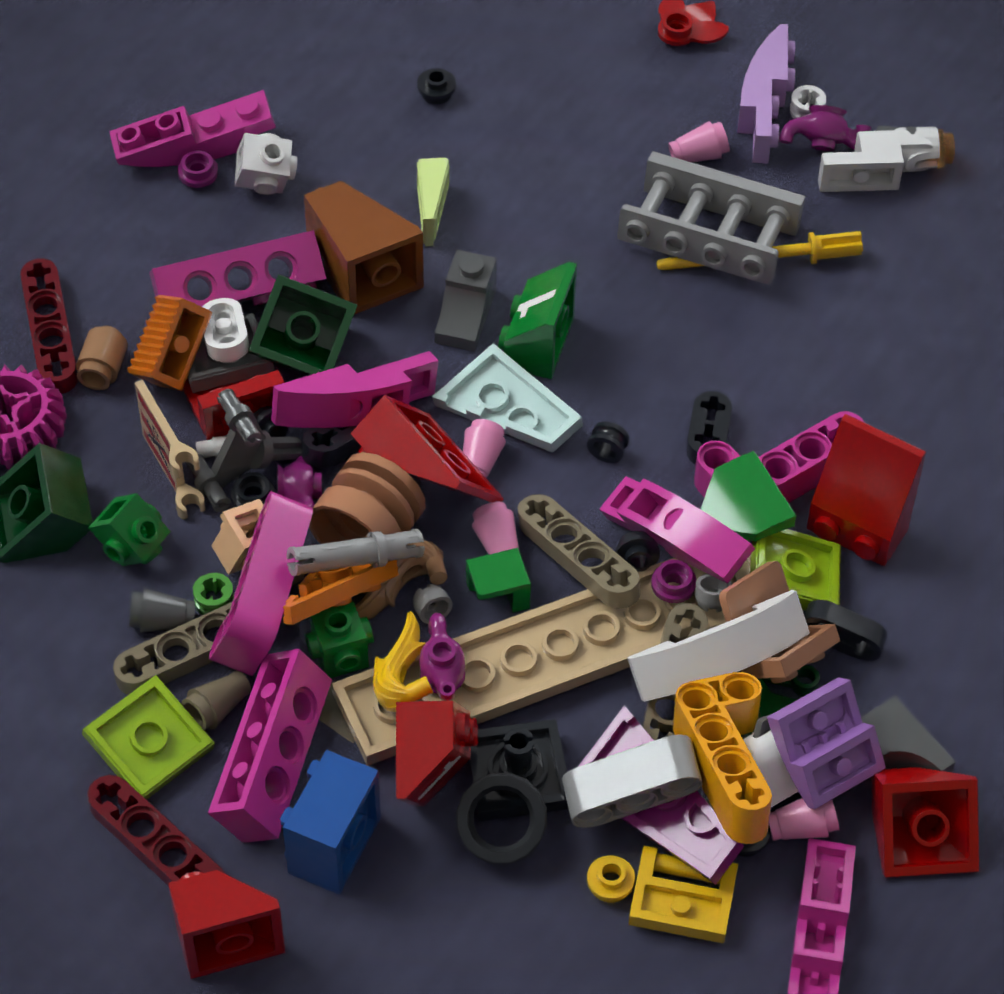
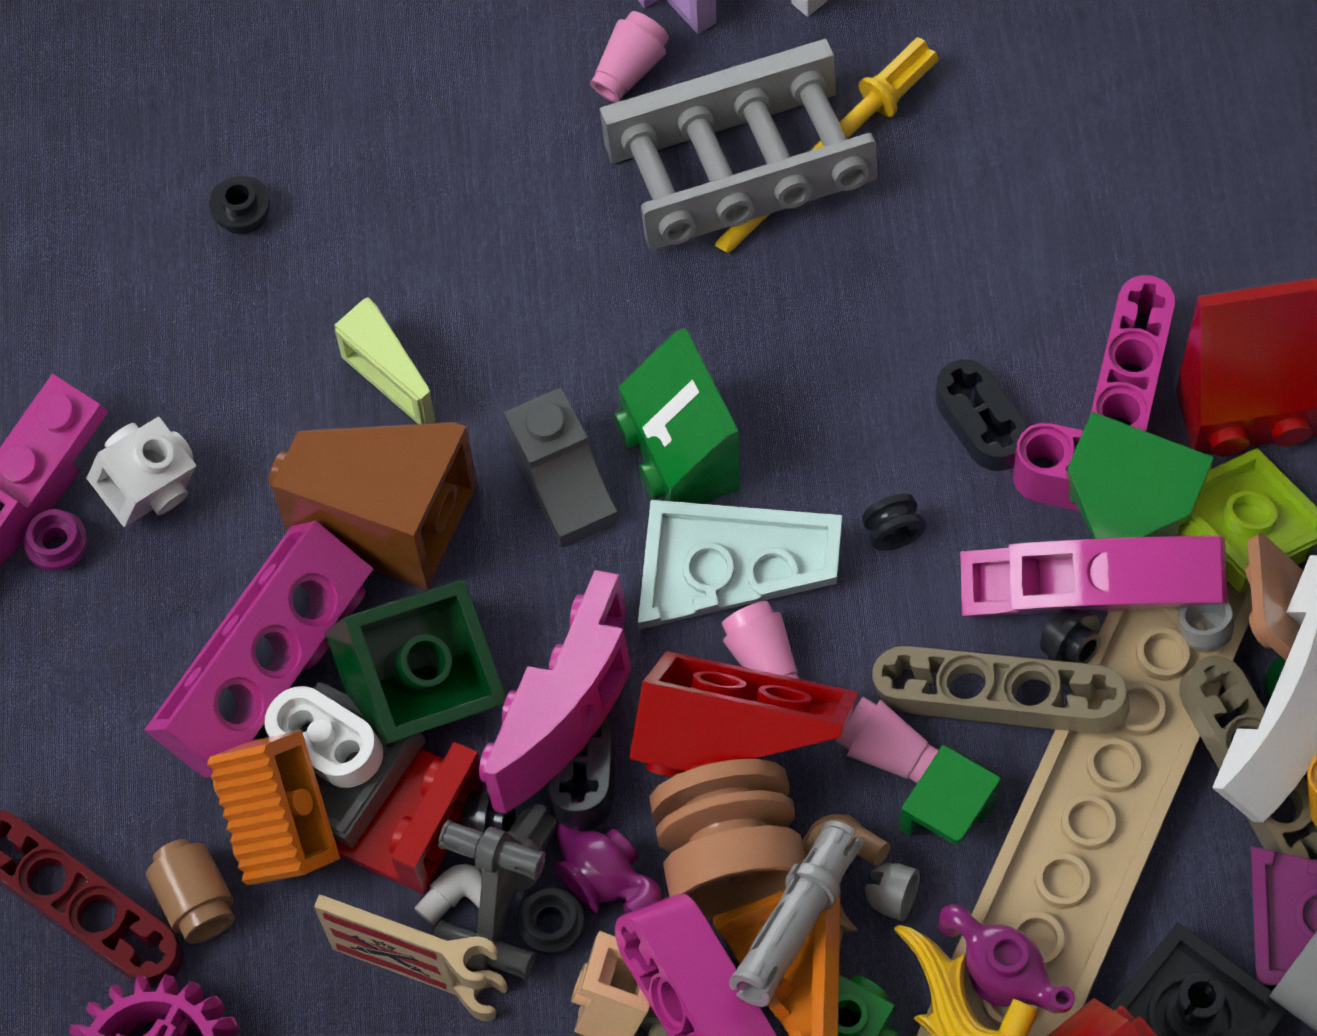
camera: 35 degrees left, 10 degrees up
magenta plate [651,559,697,603] -> none

